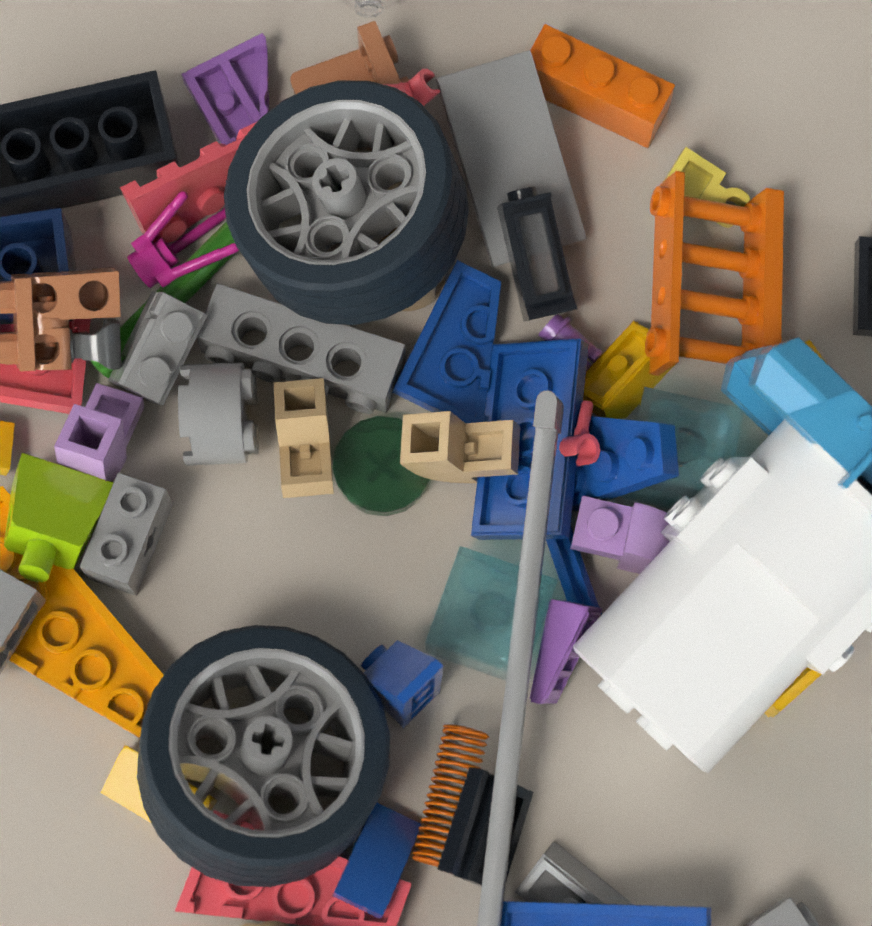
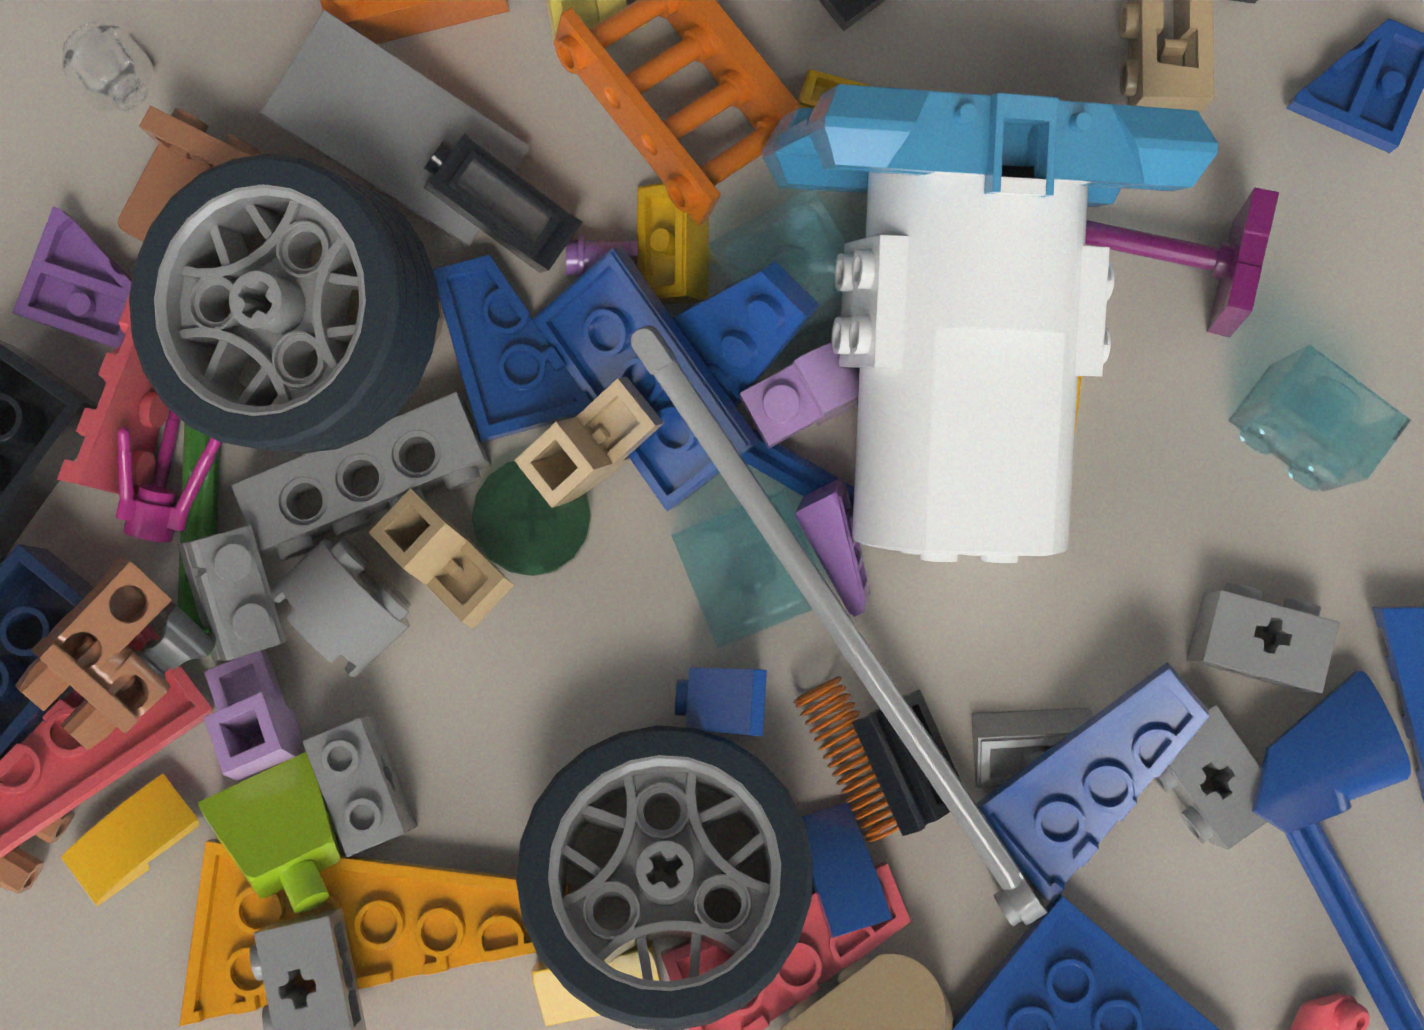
camera: 40 degrees left, 10 degrees up
coral hand [383,69,441,106] -> none
coral hand [559,401,600,466] -> none

